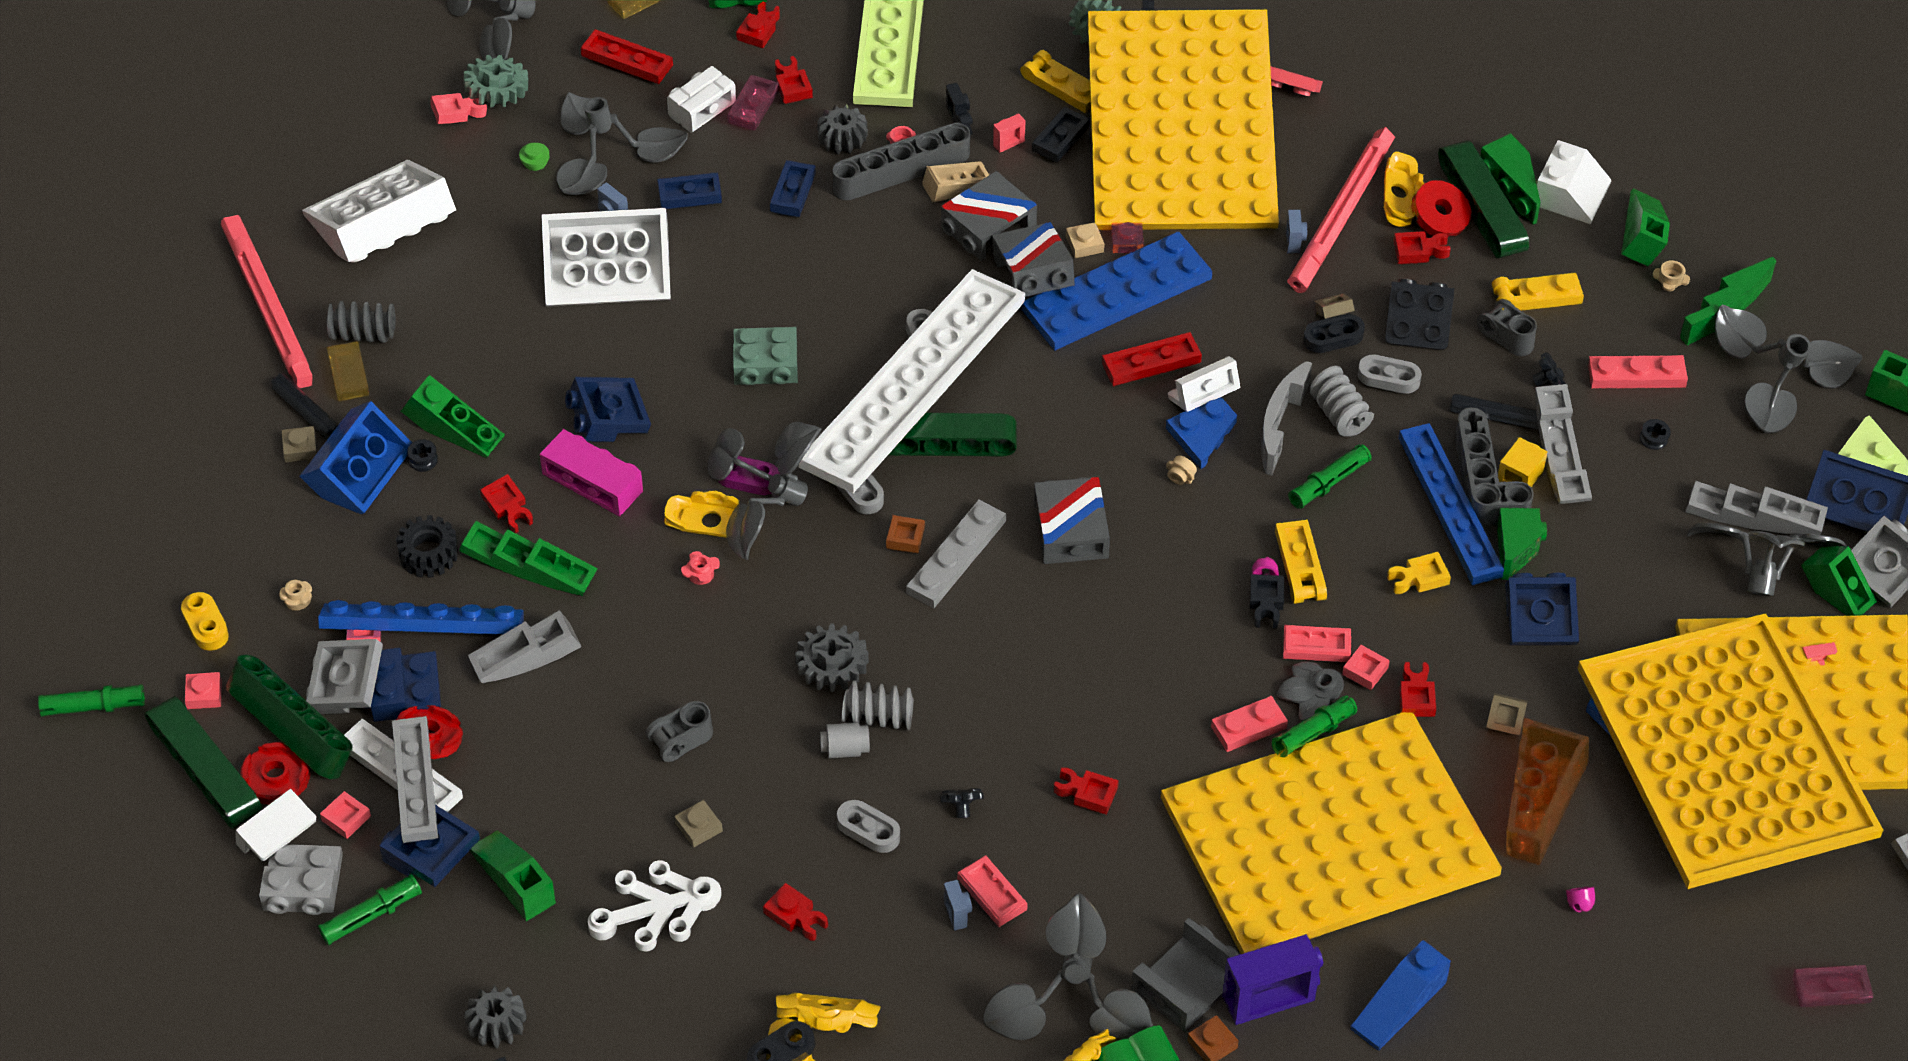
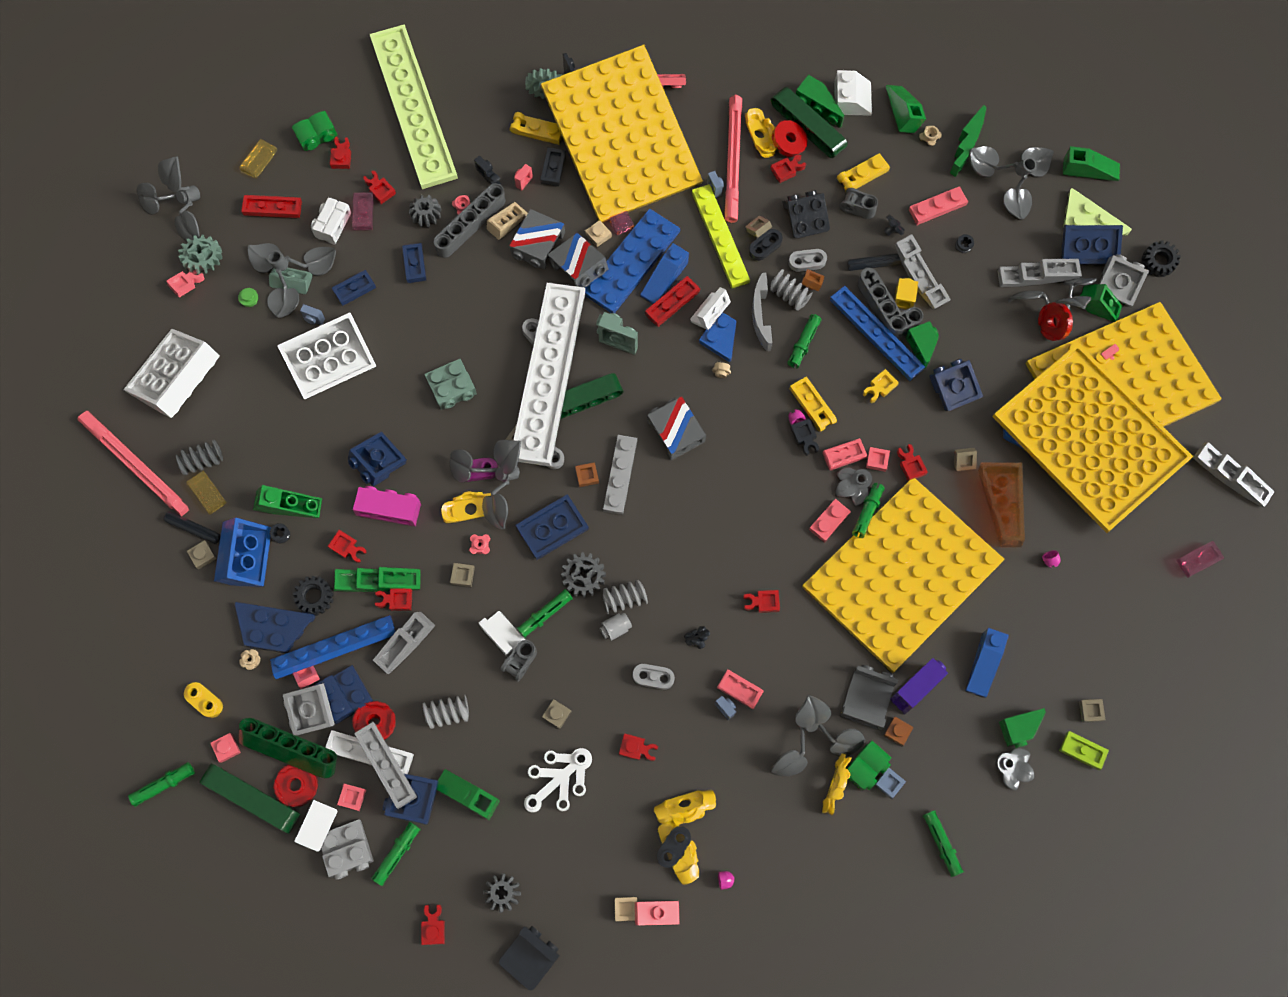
camera: 25 degrees left, 20 degrees up
none -> dark blue wing [235,602,315,653]
none -> sand green slope [269,267,313,294]
none -> red plate [375,589,412,611]
none -> red plate [421,905,445,945]
none -> light grey piece [423,694,469,729]
none -> dark tan plate [450,563,475,587]
none -> white panel [479,611,525,657]
none -> dark blue plate [515,494,589,560]
none -> green pin [516,589,573,638]
none -> sand green plate [596,312,638,355]
none -> blue slope [640,243,689,304]
none -> neon yellow plate [692,184,750,289]
none -> dark orange plate [802,269,825,291]
none -> red tile [1038,302,1073,341]

